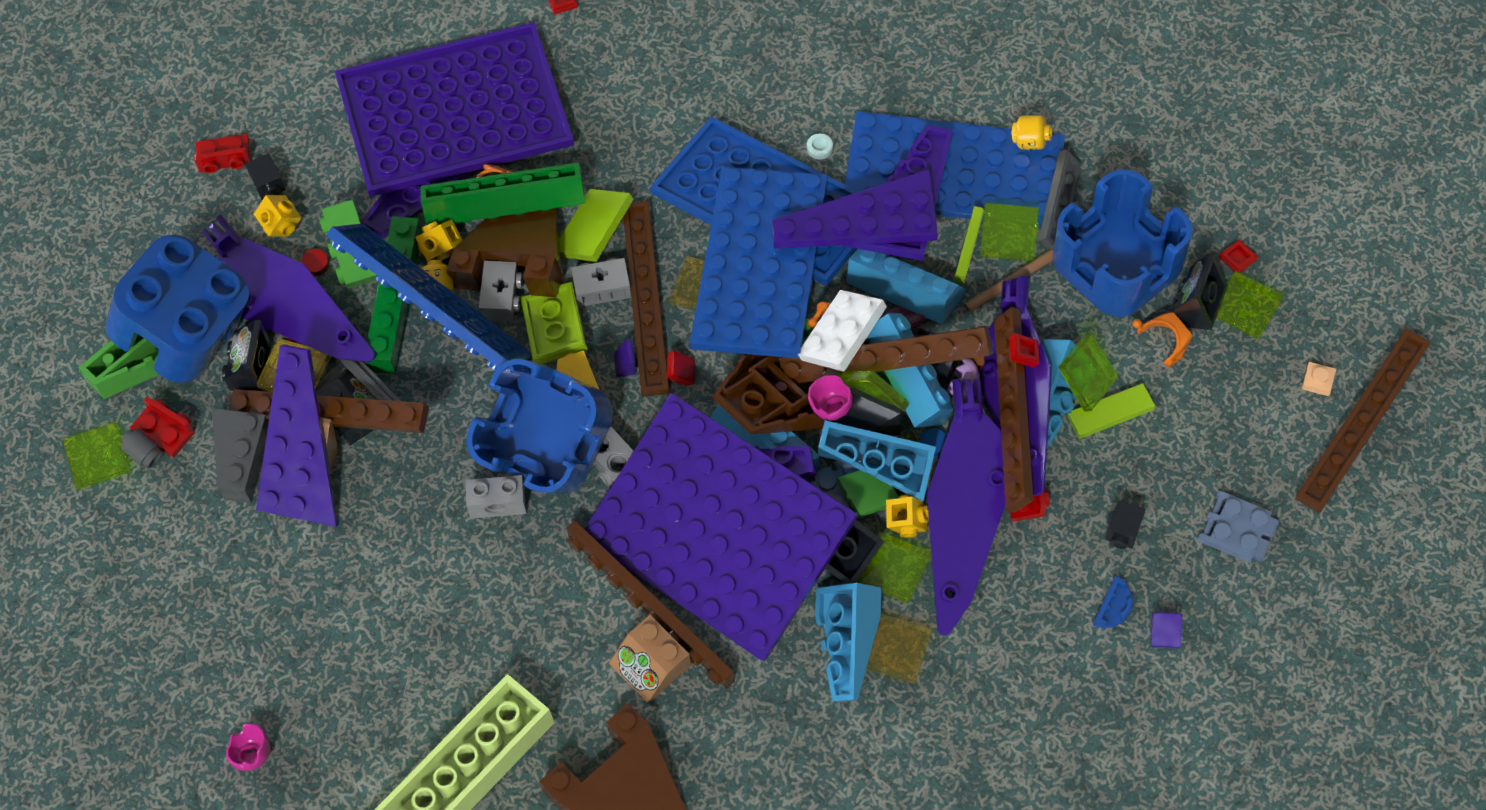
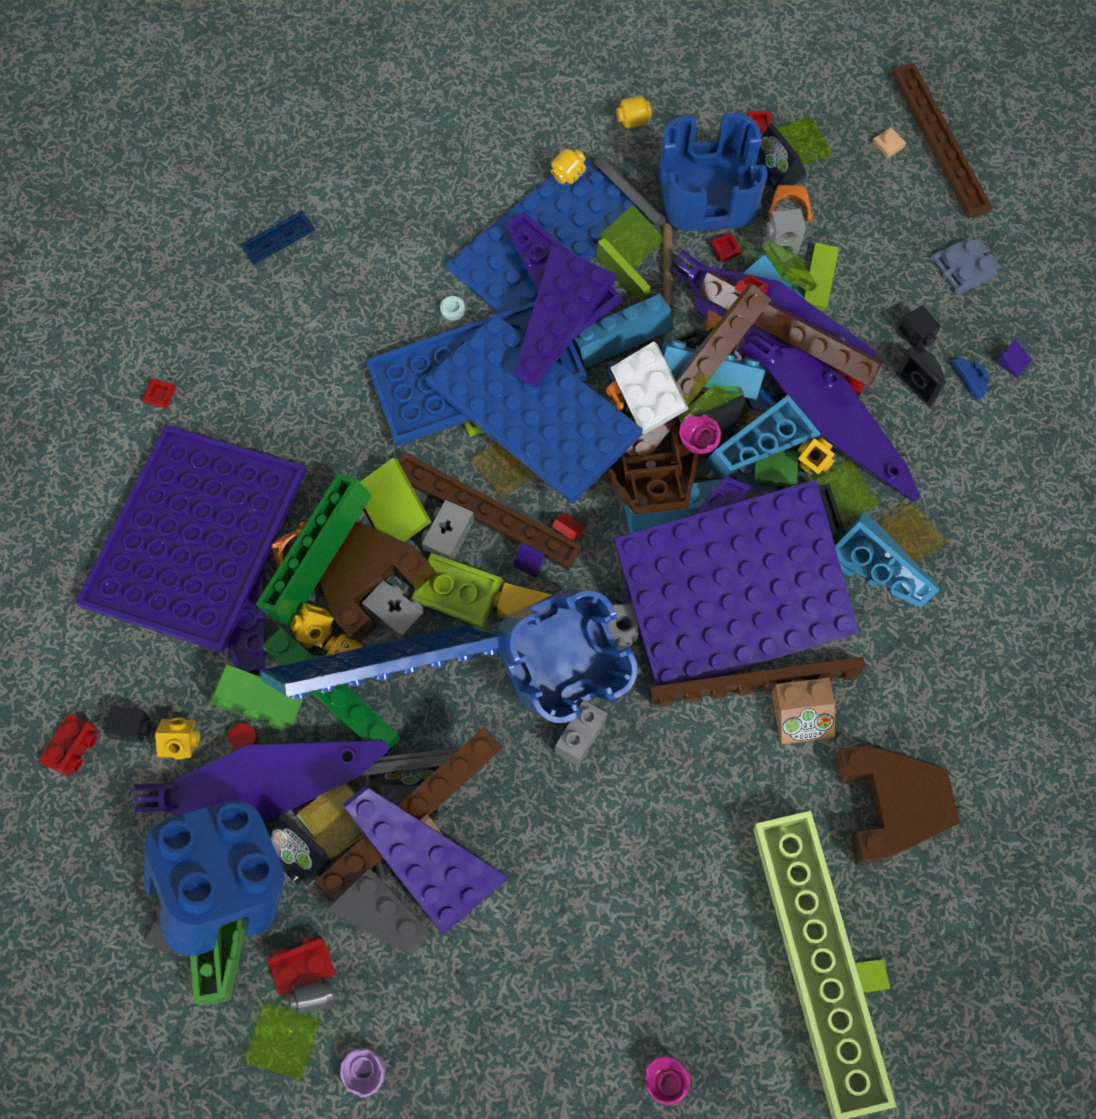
camera: 60 degrees left, 5 degrees up
none -> lavender hair [340,1048,386,1098]
none -> yellow head [616,96,652,129]
none -> red tile [710,233,742,263]
none -> light grey brick [763,208,806,258]
none -> black slope [896,347,946,408]

